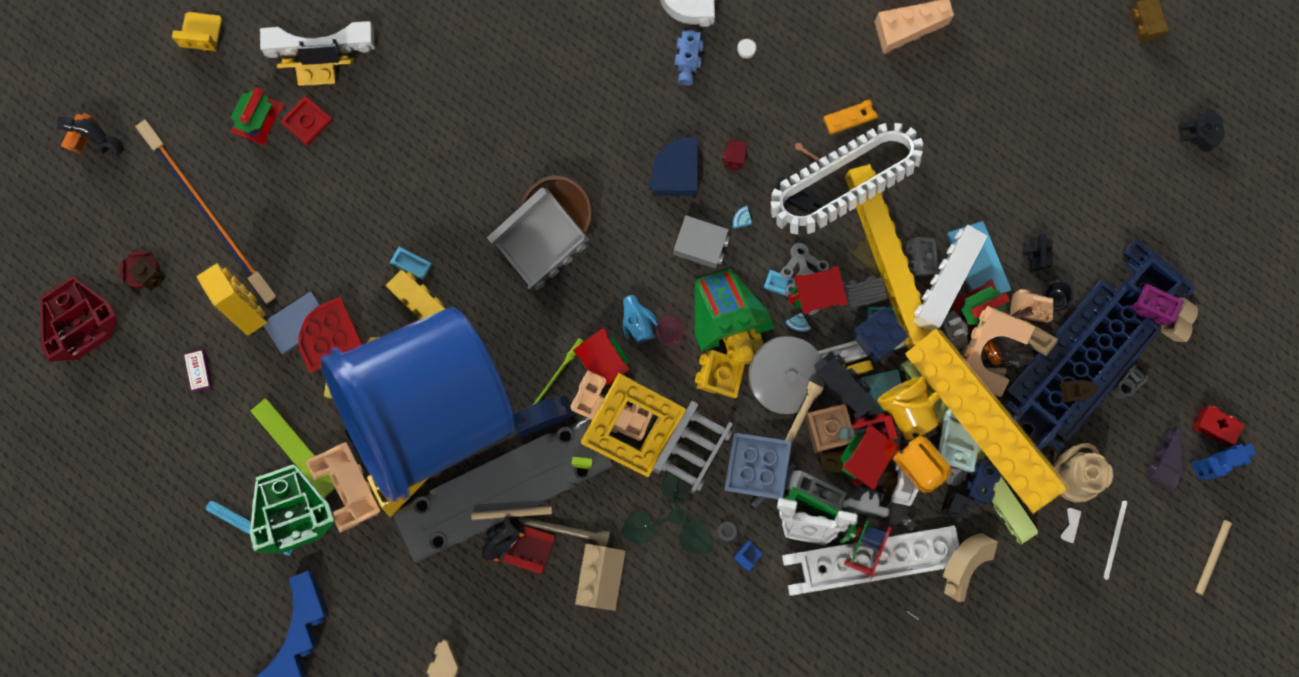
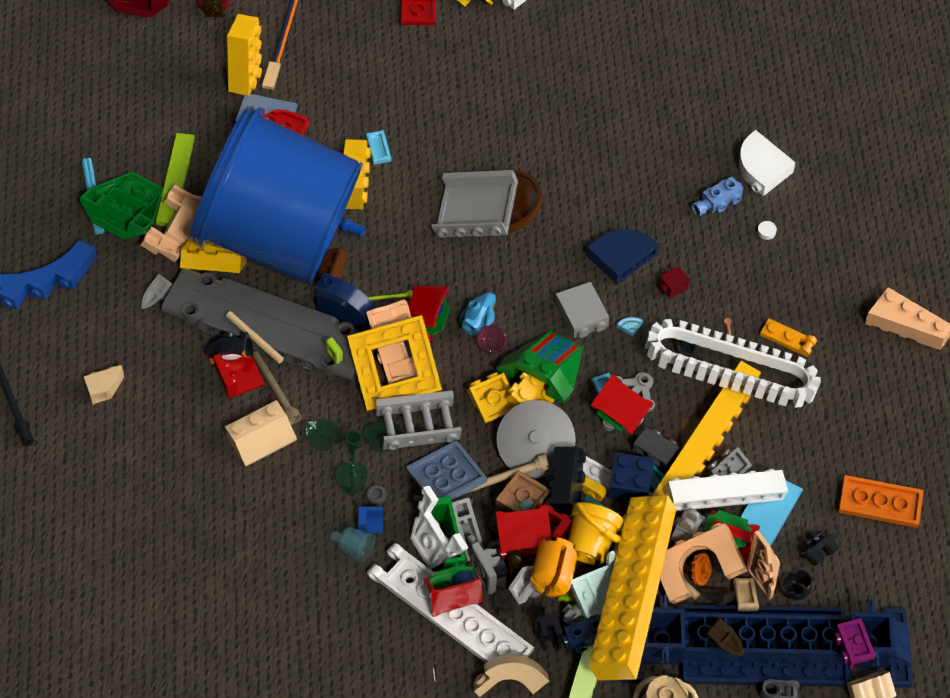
camera: 50 degrees right, 20 degrees down
tile [183,350,212,392] -> none
medium azure tile [785,313,811,332] -> none
none -> light grey plate [141,274,173,309]
none -> clear light blue hat [330,526,376,563]
none -> orange plate [838,475,924,528]

